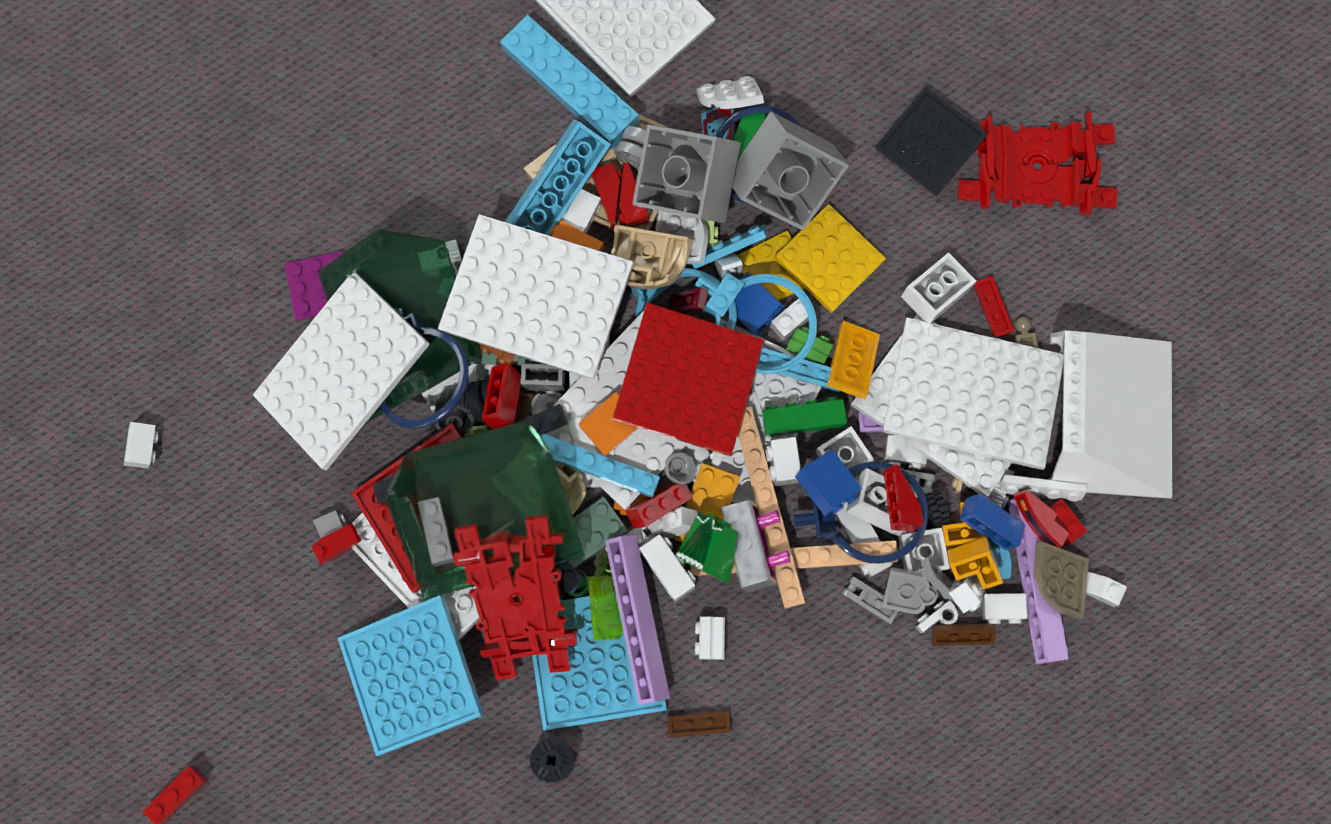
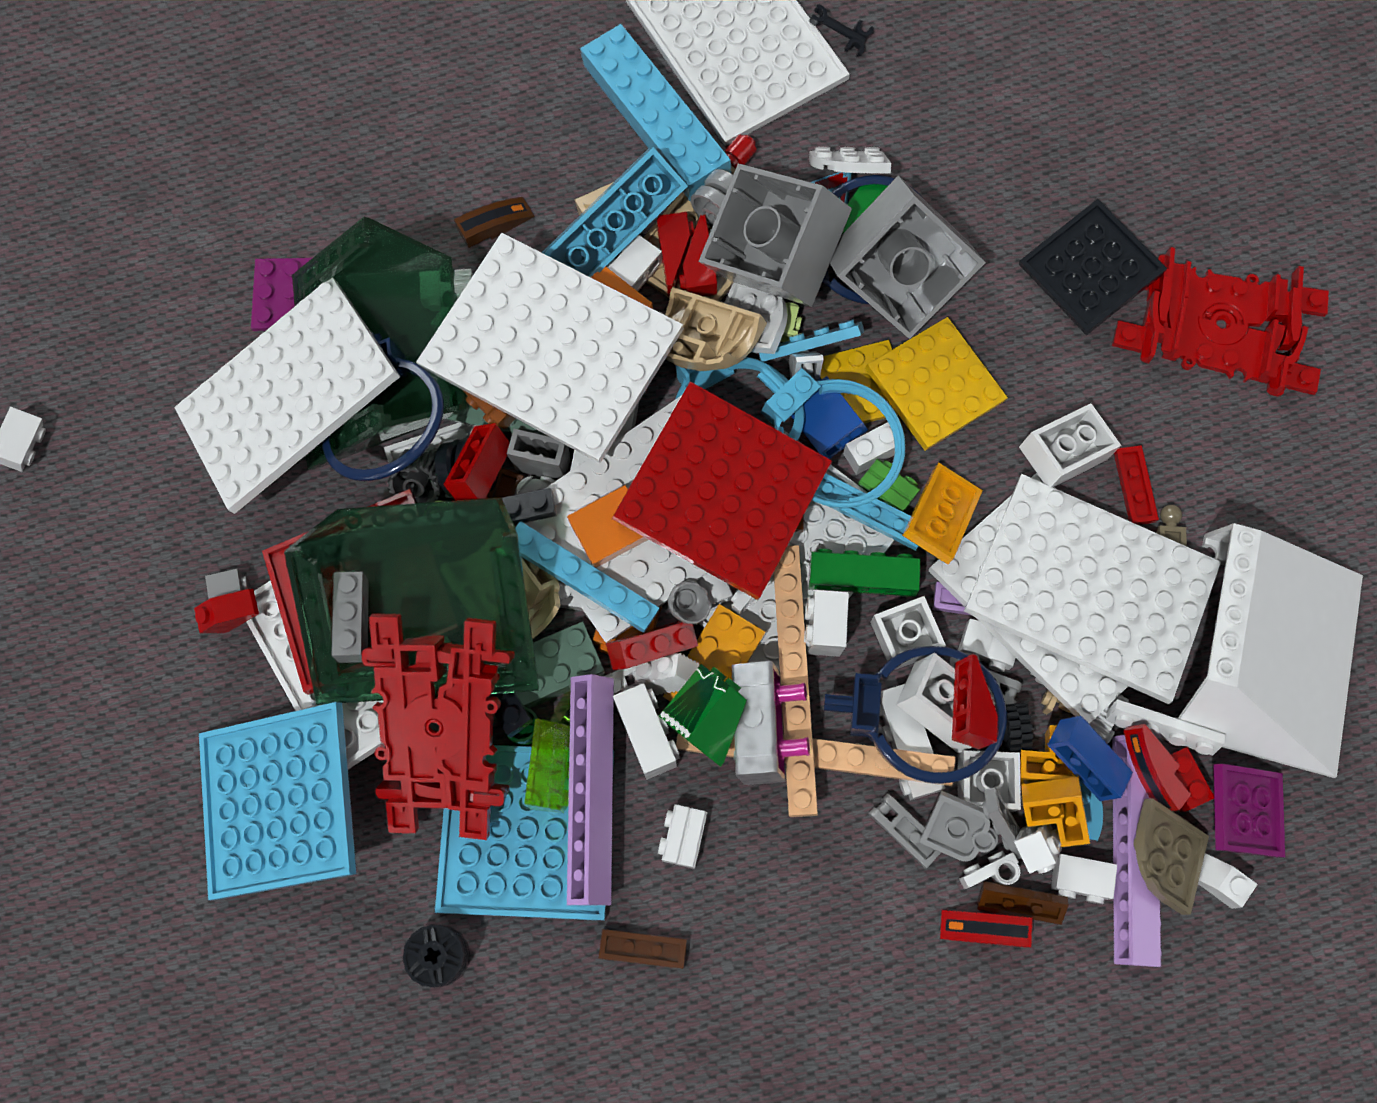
camera: 10 degrees right, 5 degrees down
dark red plate [668,287,708,314] -> none
blue brick [795,450,862,516] -> none
none -> reddish brown slope [454,197,535,248]
none -> red brick [724,134,757,169]
none -> red slope [940,910,1032,948]
none -> magenta plate [1214,764,1285,858]

